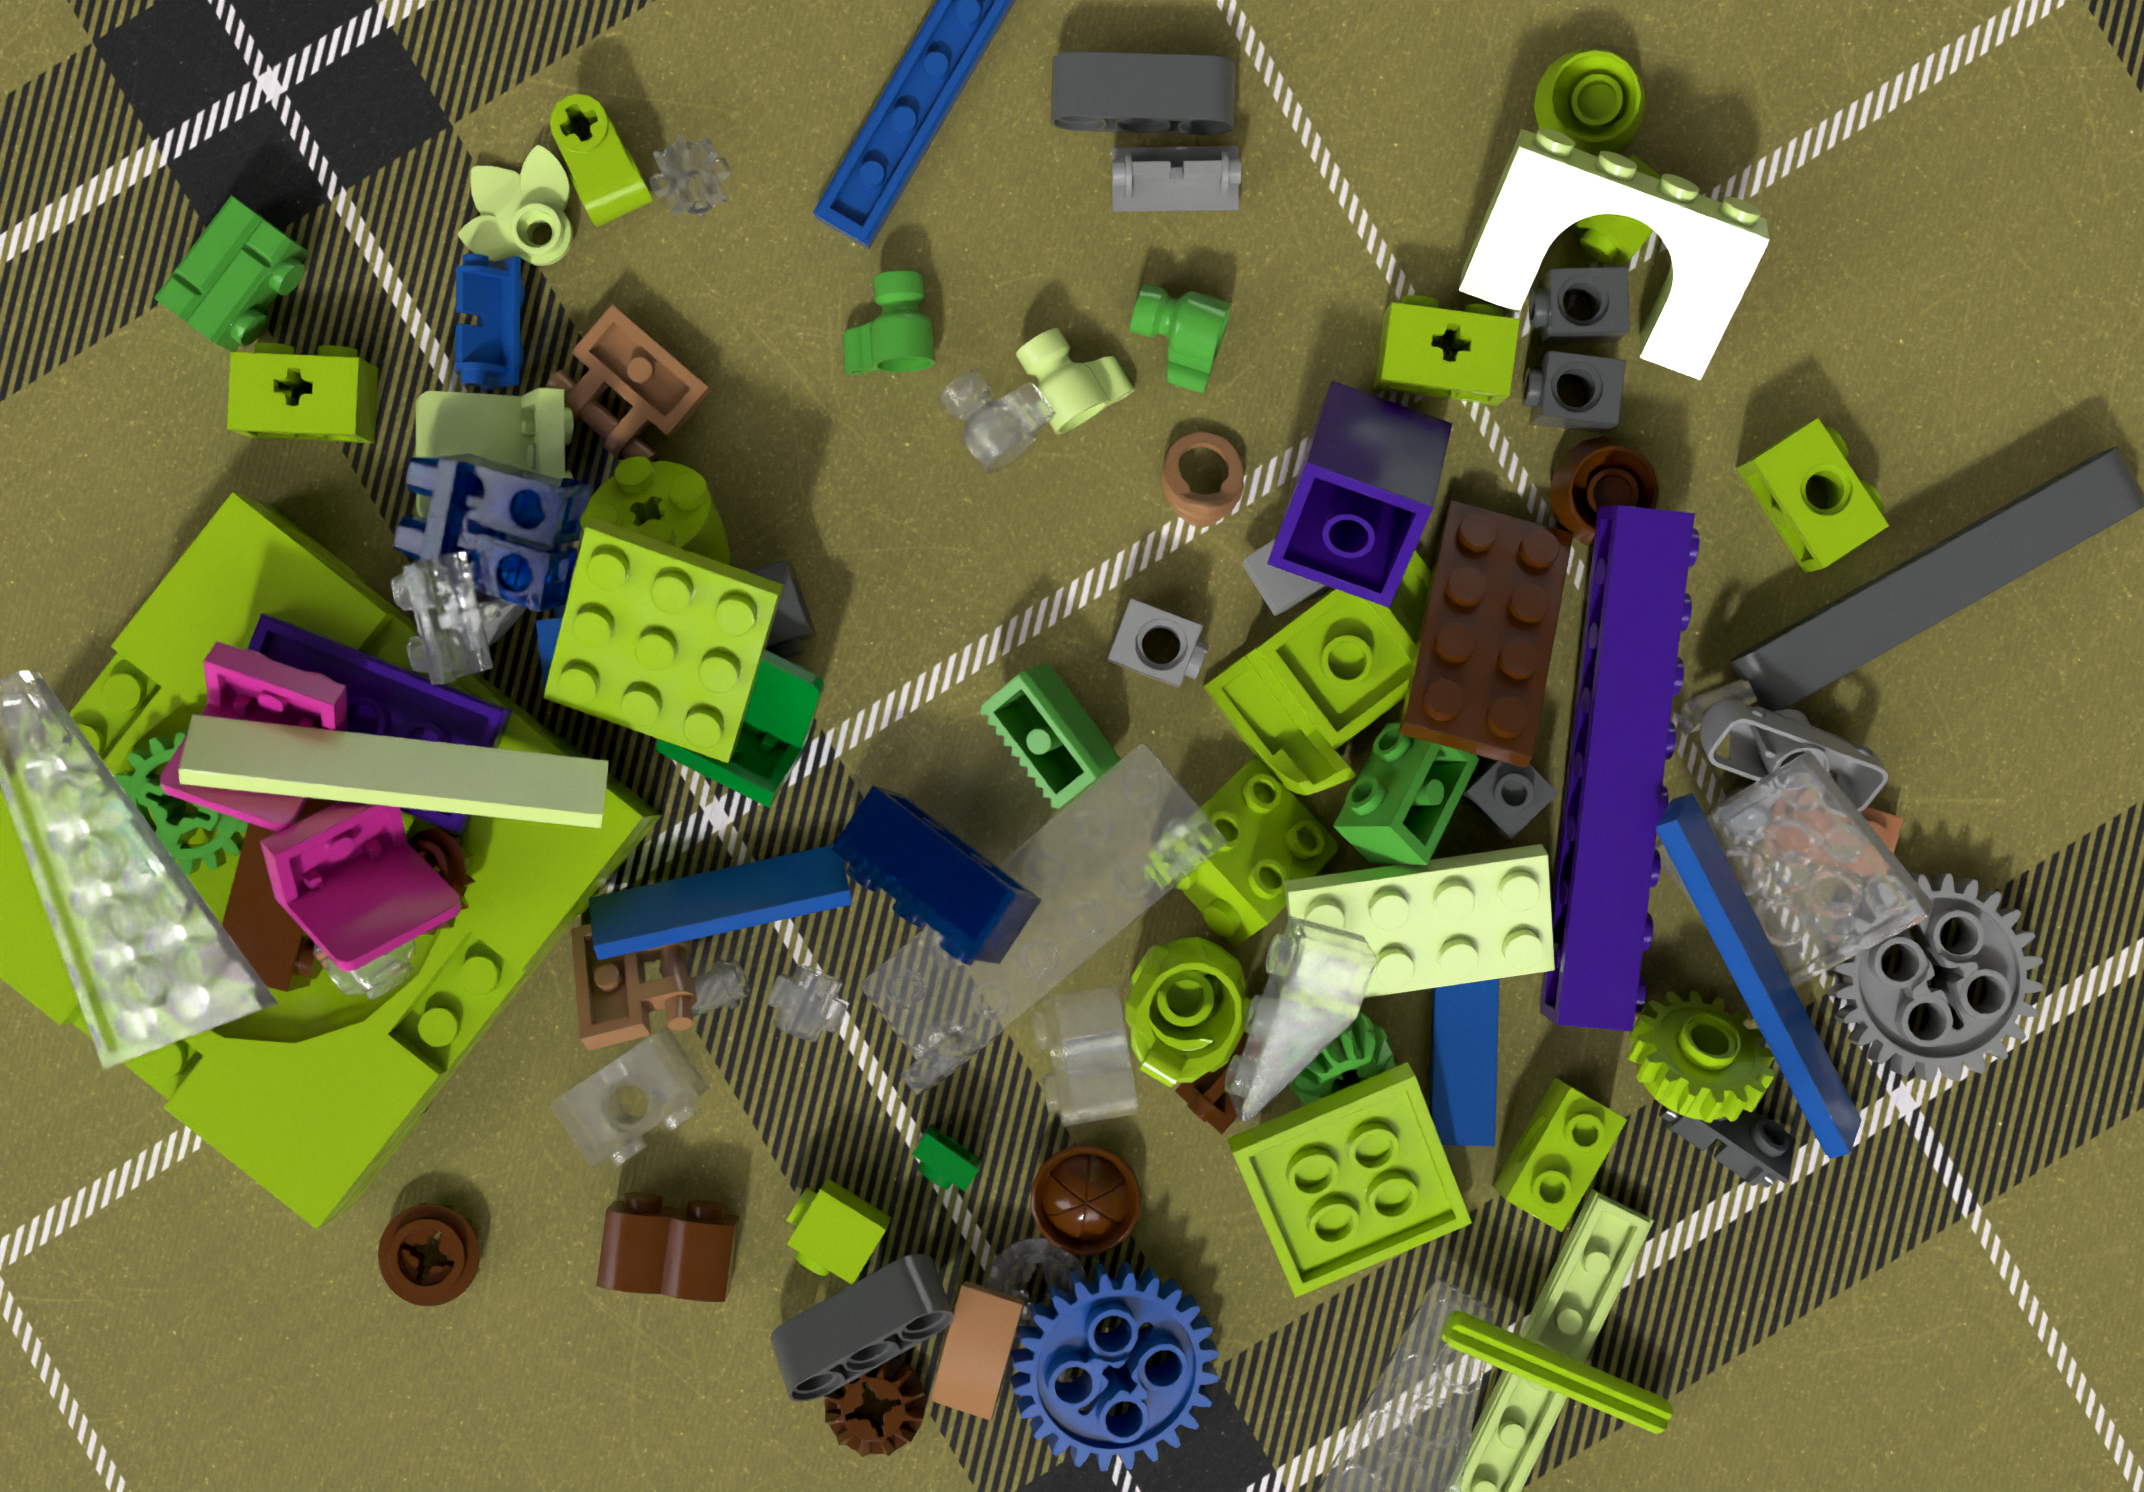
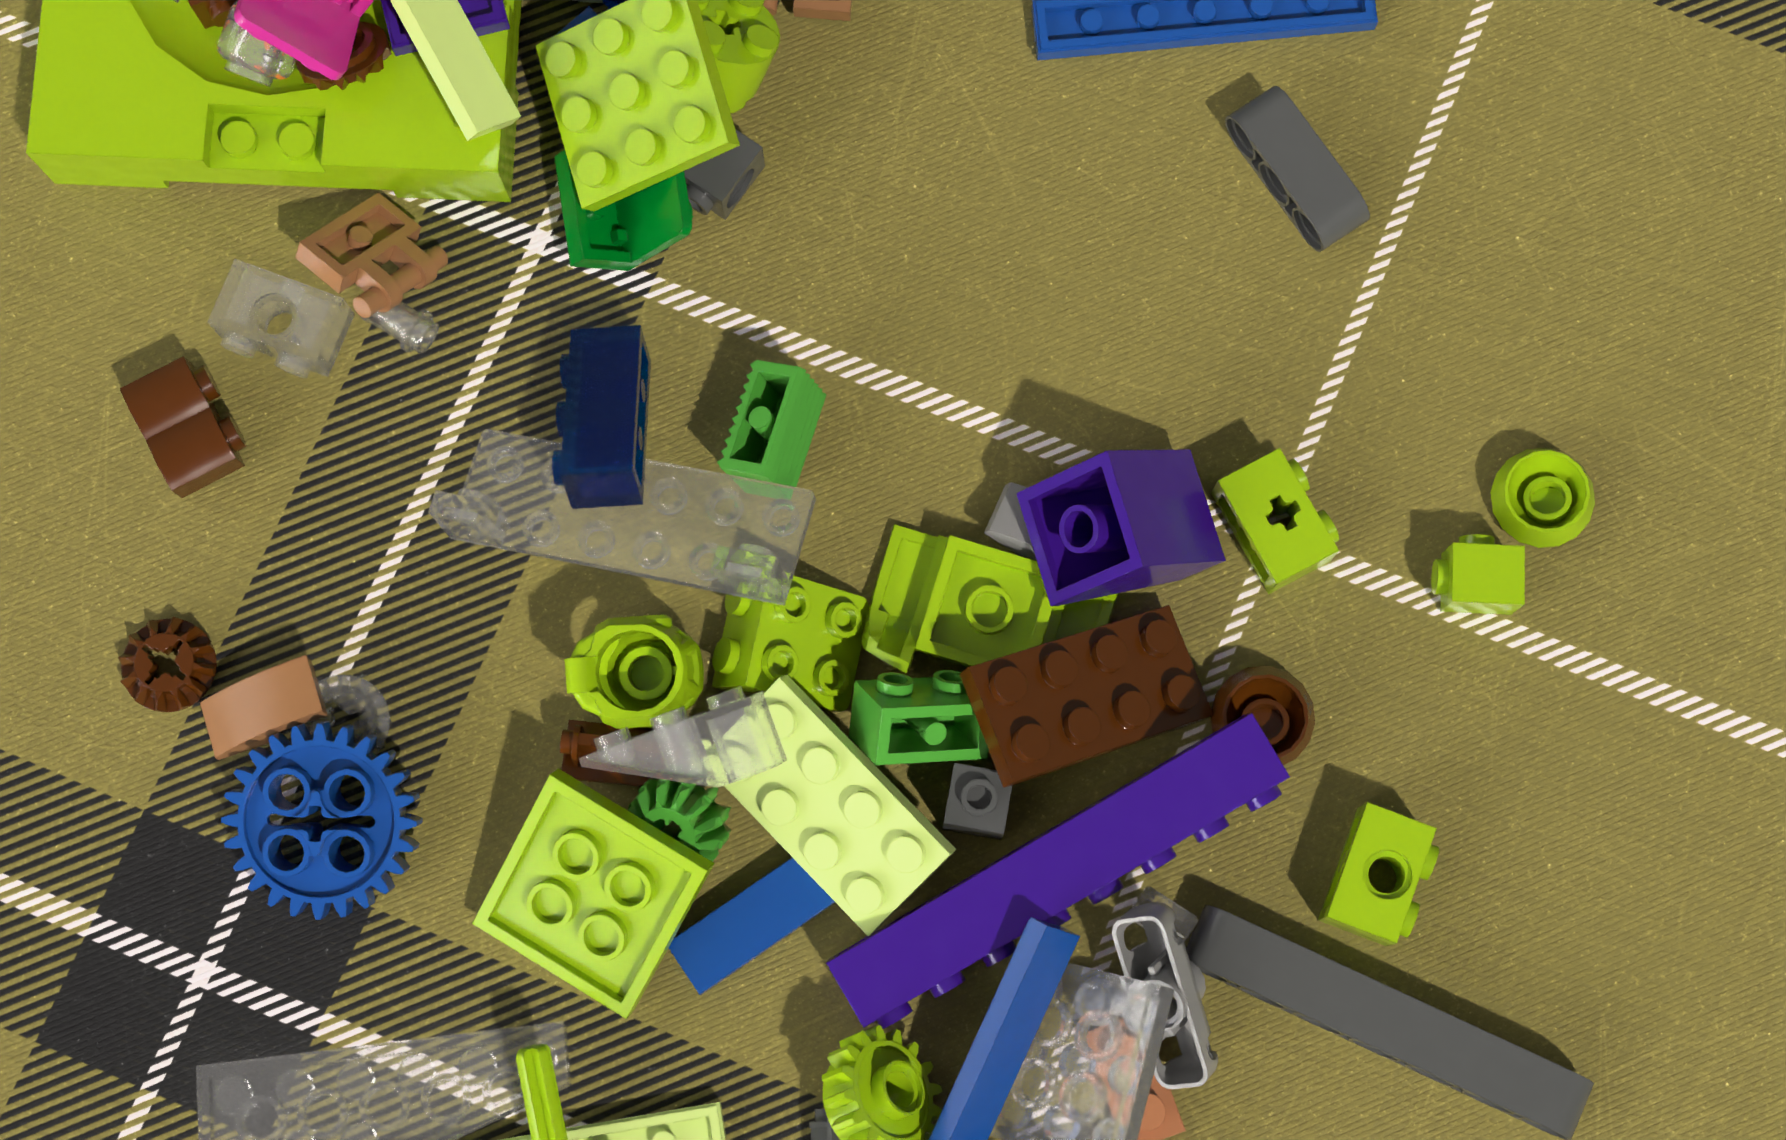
camera: 55 degrees right, 10 degrees down
reddish brown gear [378,1202,483,1306] -> none
blue tile [588,843,853,960] -> none
clear gear [766,964,850,1042] -> none
dark grey beam [770,1254,954,1402] -> none
lime brick [786,1178,892,1285] -> none
bright green piece [842,270,936,375] -> none
green plate [912,1124,982,1192] -> none
clear piece [938,368,1056,474] -> none
yellowish green piece [1016,328,1135,435] -> none
reddish brown hat [1030,1144,1141,1256] -> none
clear brick [1031,983,1139,1126] -> none
light grey brick [1107,599,1209,688] -> none
light grey hinge [1112,146,1241,212] -> none
bright green piece [1129,283,1232,394] -> none
medium nougat piece [1161,431,1244,528] -> none
arch [1459,128,1770,380] -> none
lime brick [1492,1077,1627,1232] -> none
dark grey brick [1522,351,1626,433] -> none
dark grey brick [1528,267,1630,345] -> none

